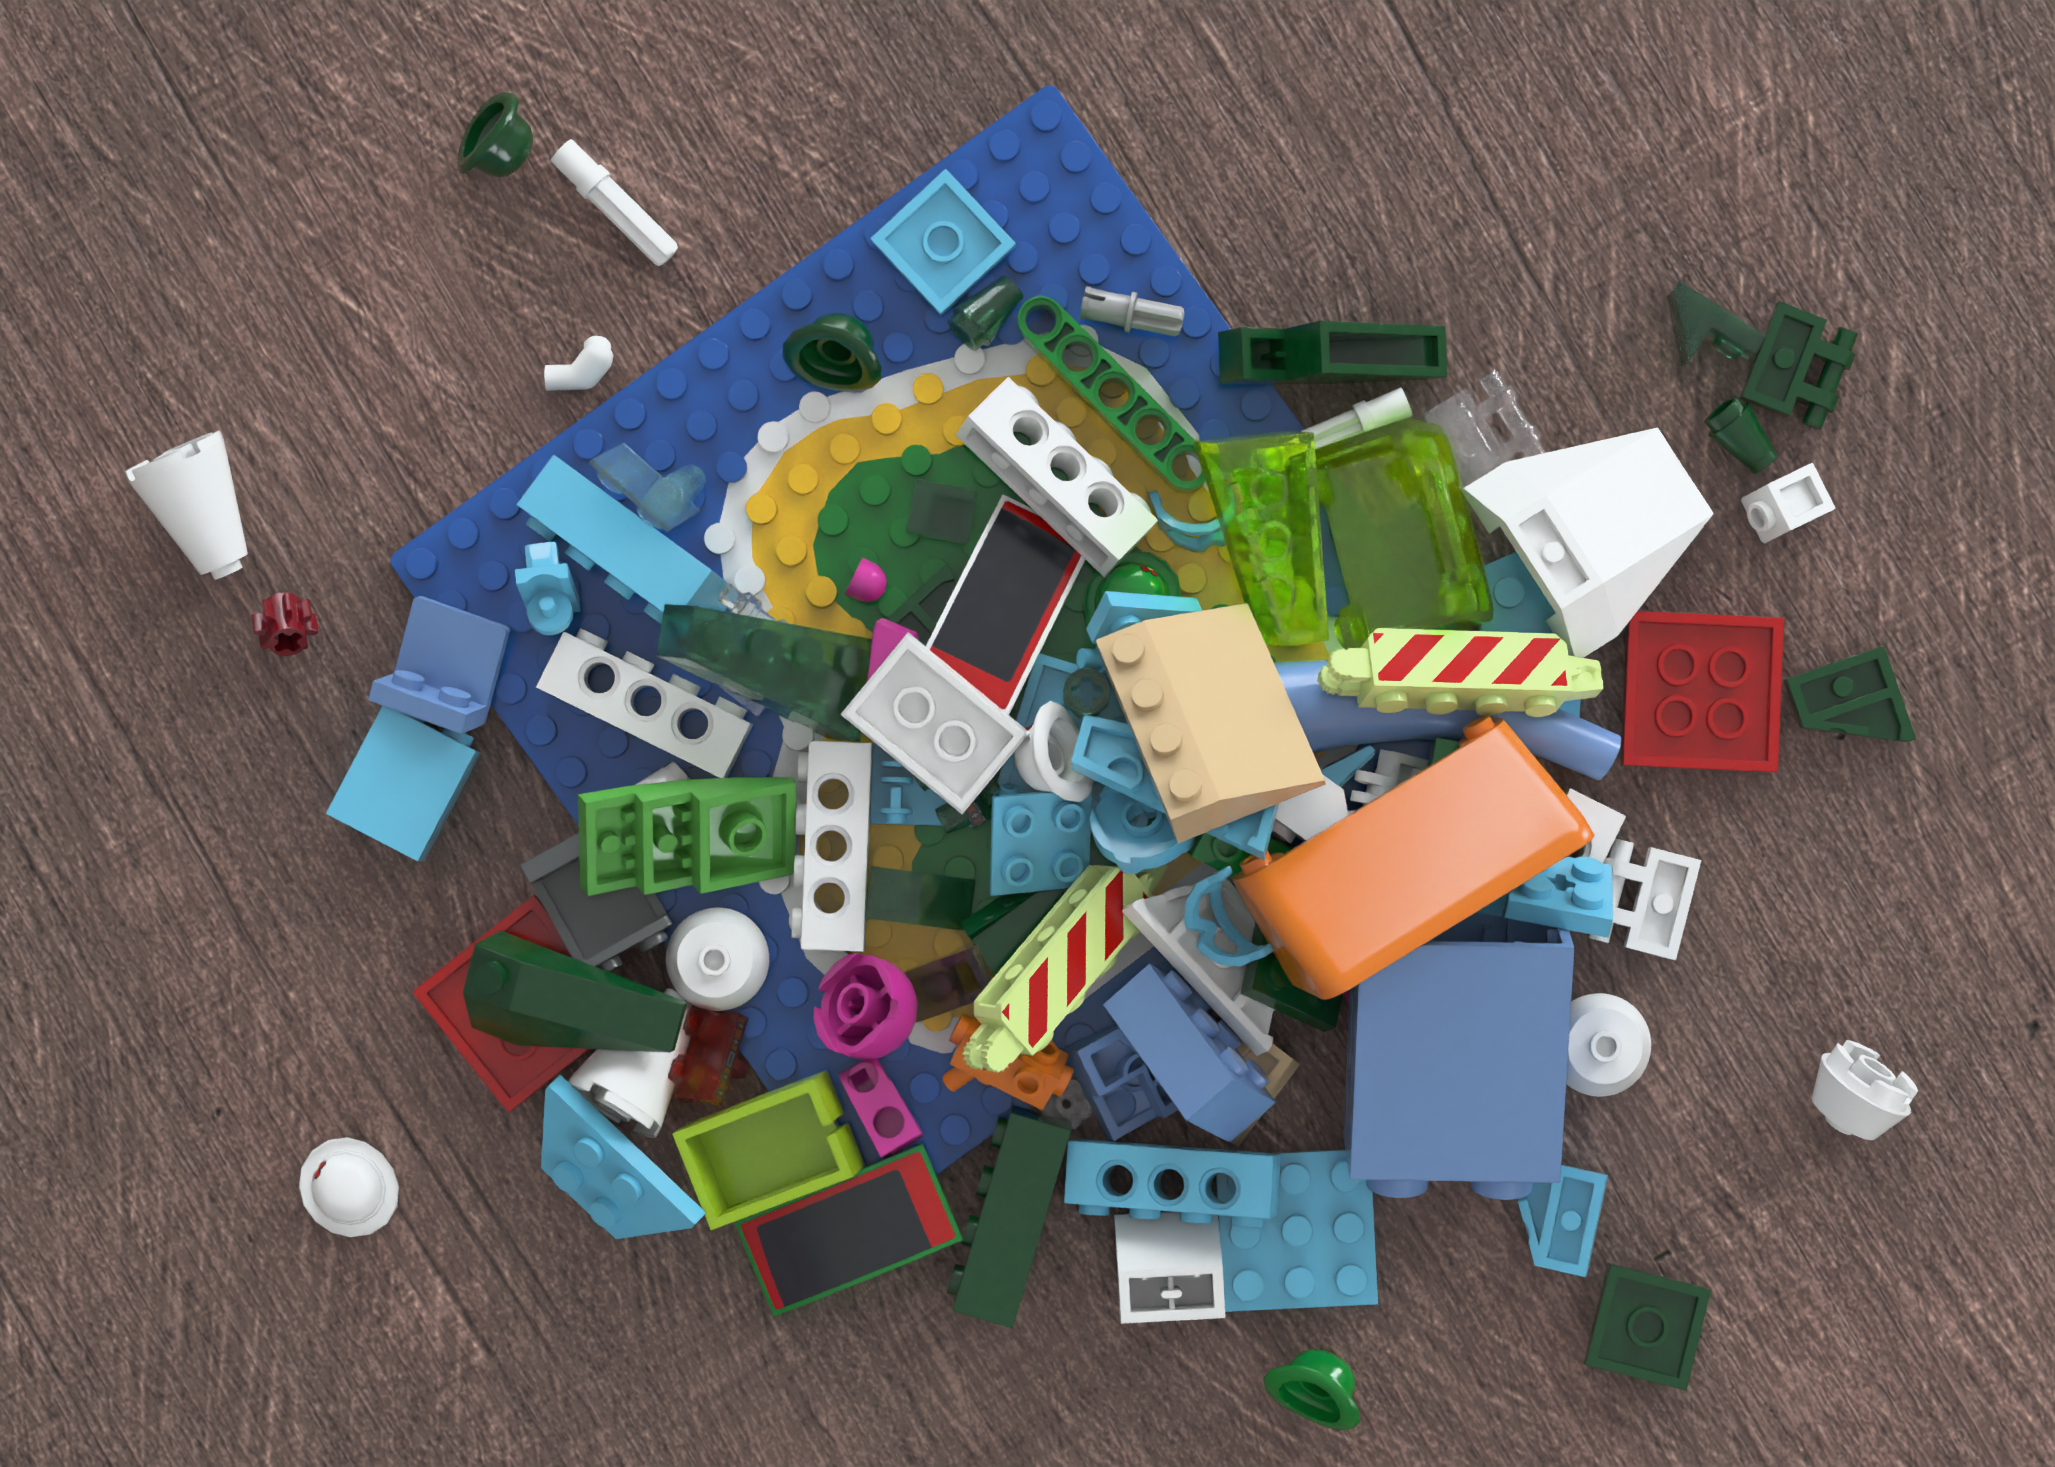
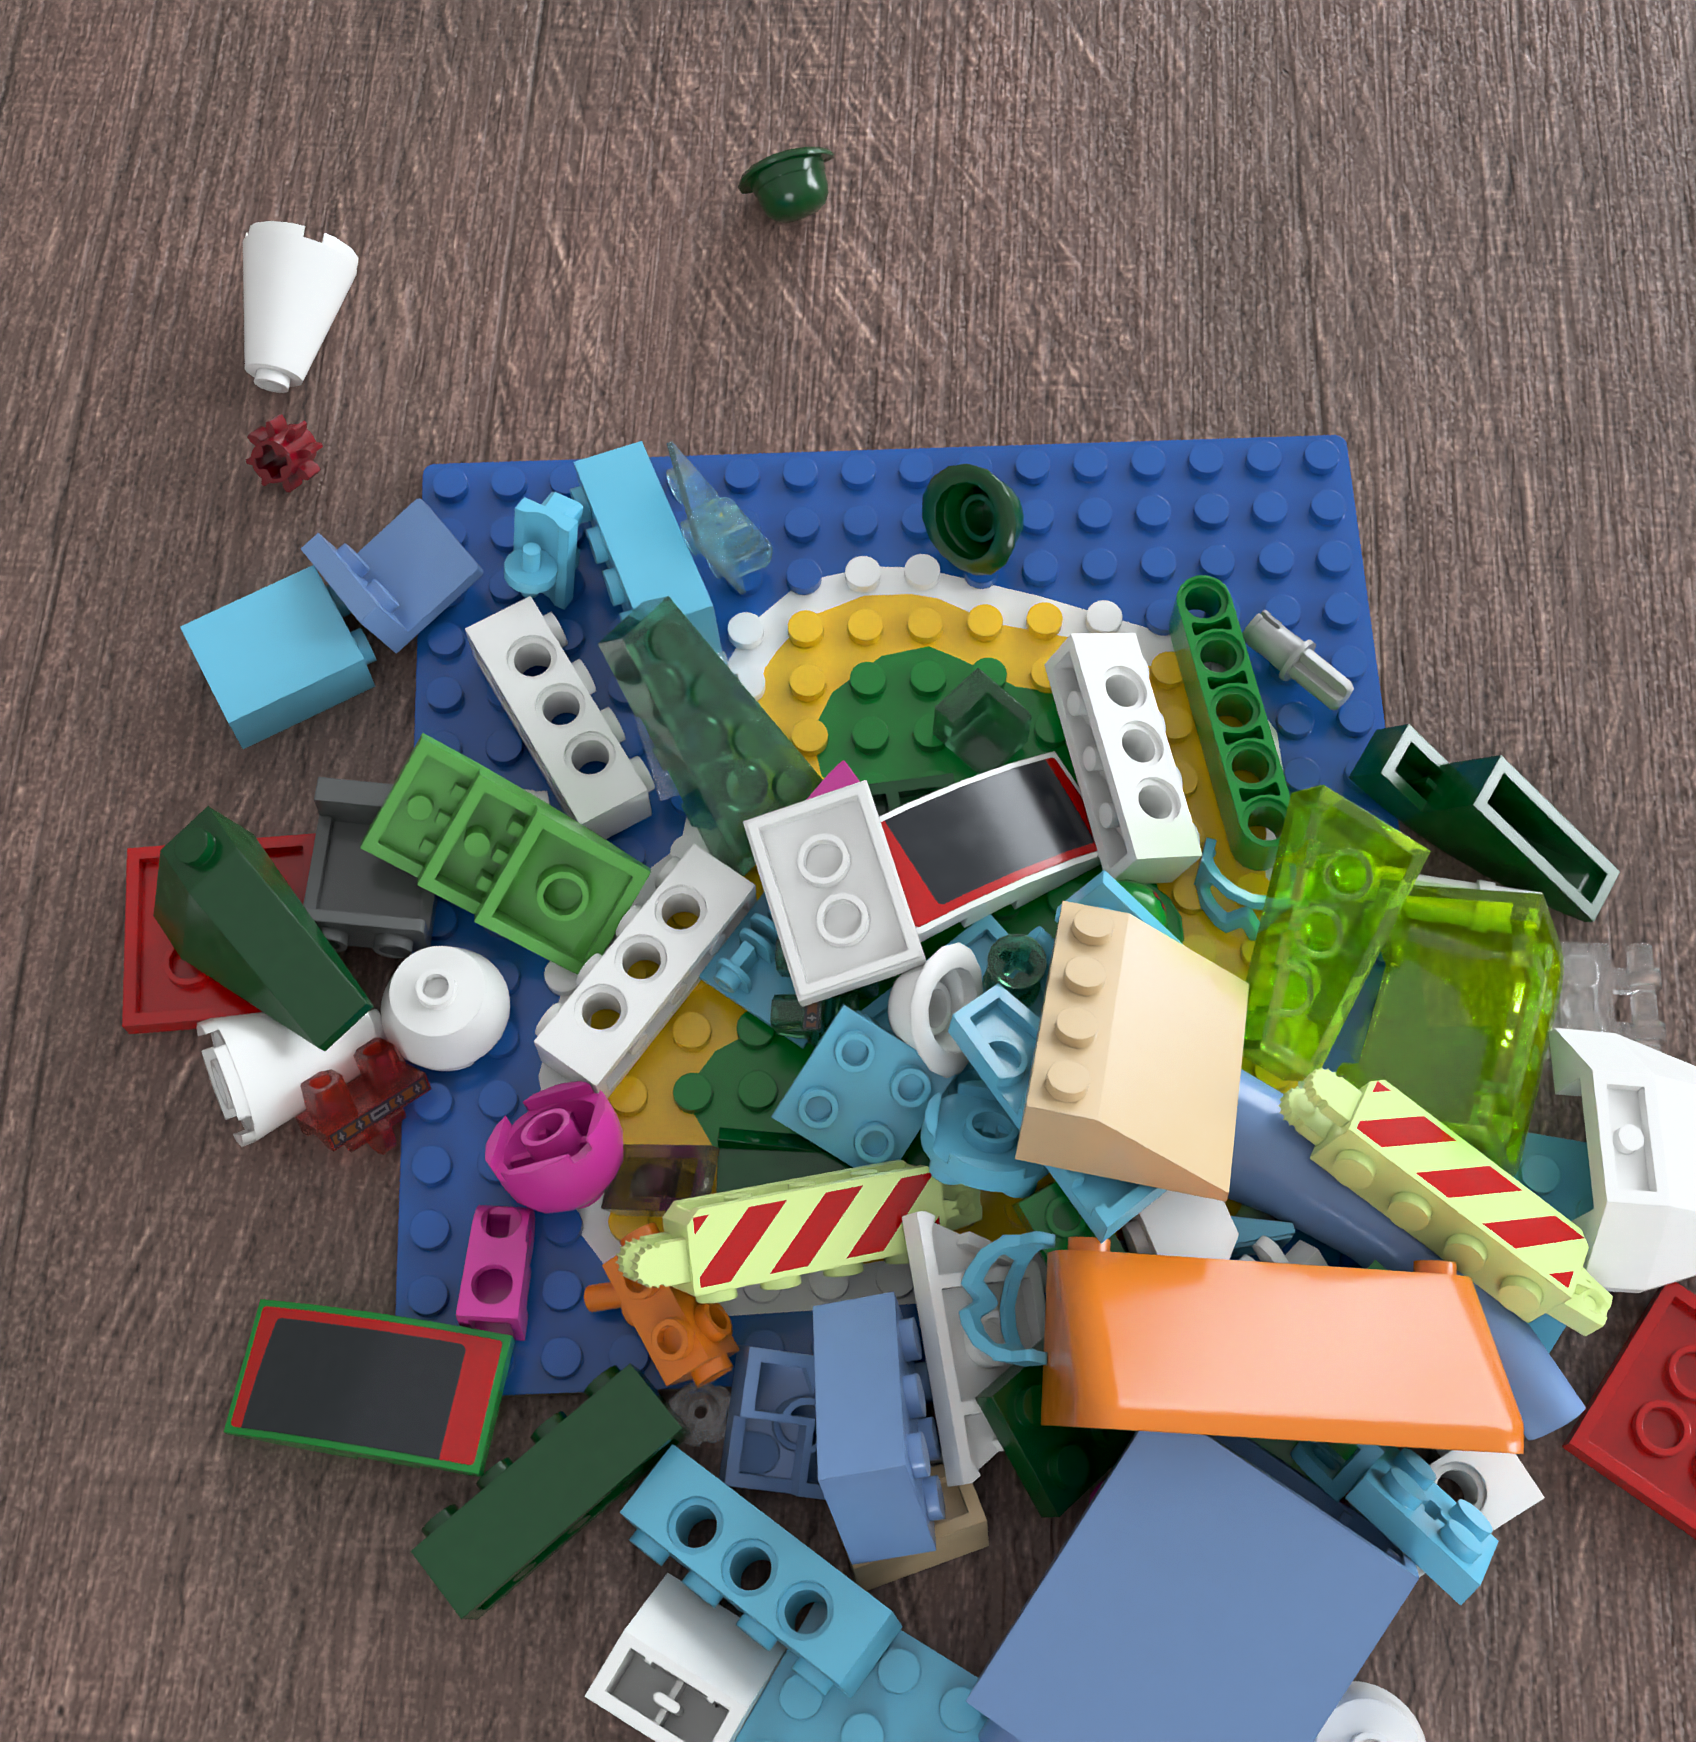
camera: 35 degrees right, 20 degrees down
medium azure wing [541,1075,706,1239] -> none
white arm [544,336,614,391] -> none
white axle [550,139,678,266] -> none
lime piece [672,1070,865,1230] -> none
dark pink hinge [845,557,887,603] -> none
clear green slope [865,866,976,930] -> none
medium azure plate [870,169,1016,316] -> none
clear green cone [948,275,1024,351] -> none
white plate [1589,839,1701,960] -> none

